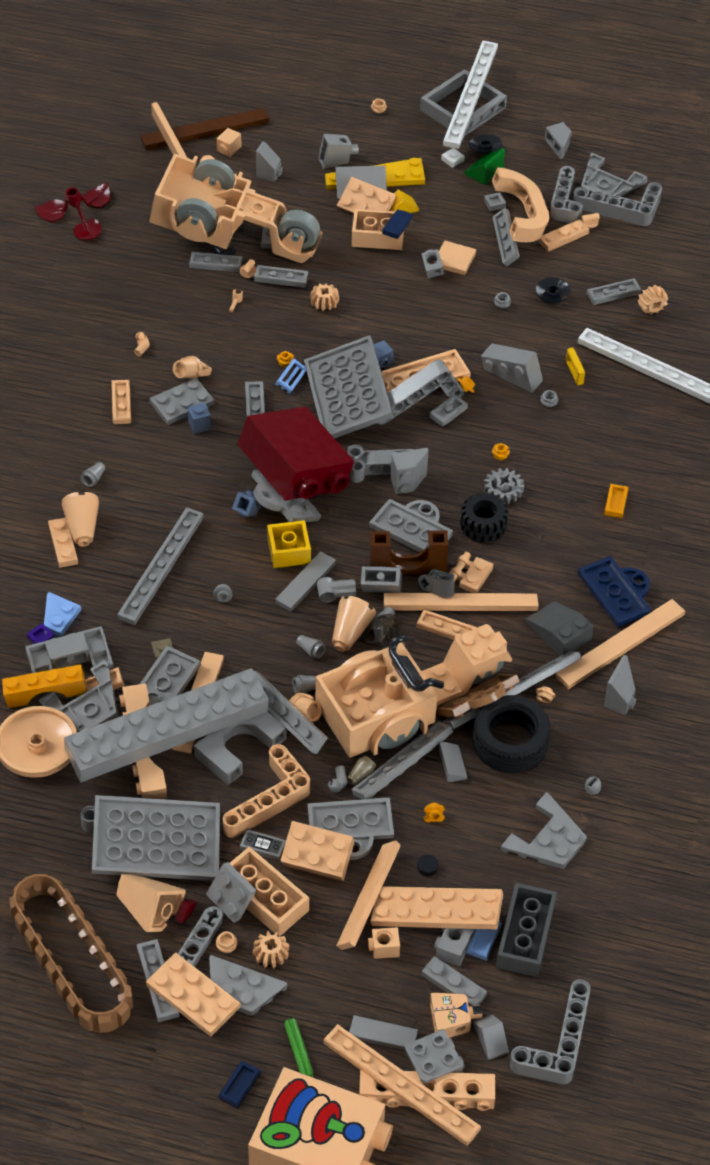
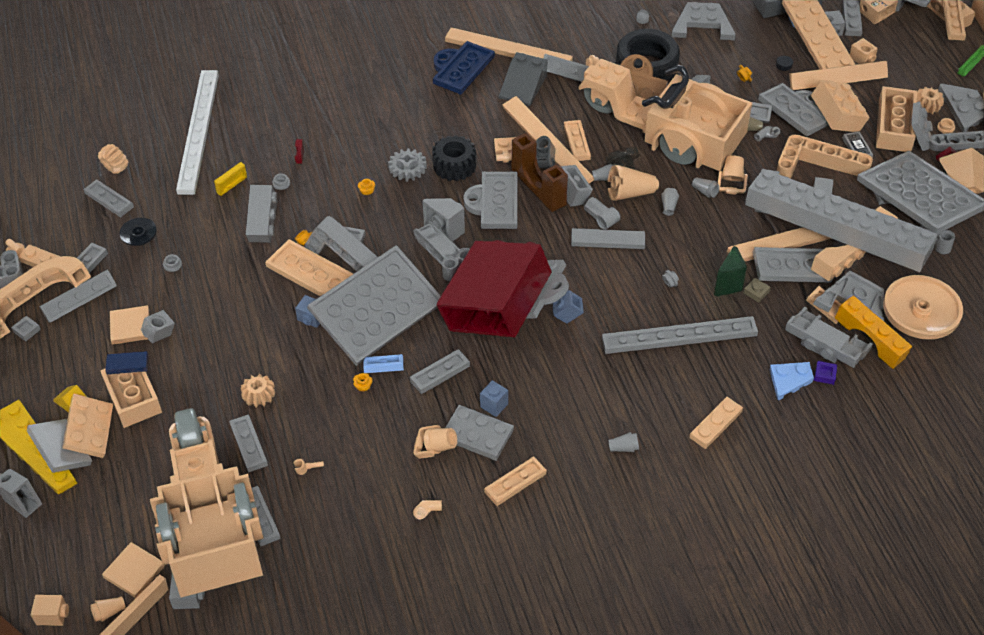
camera: 120 degrees left, 0 degrees up
light nougat cone [62,492,99,547] -> none
light nougat plate [240,259,256,278] -> none
light grey plate [254,671,328,754] -> none
light grey slope [256,141,283,182] -> none
yellow brick [267,520,311,568] -> none
light grey tile [349,1015,418,1051] -> none
light orange tile [604,484,629,518] -> none
light grey slope [604,655,636,715] -> none
none -> light grey plate [77,243,108,273]
none -> dark red tile [295,139,304,164]
none -> clear green slope [714,246,747,297]

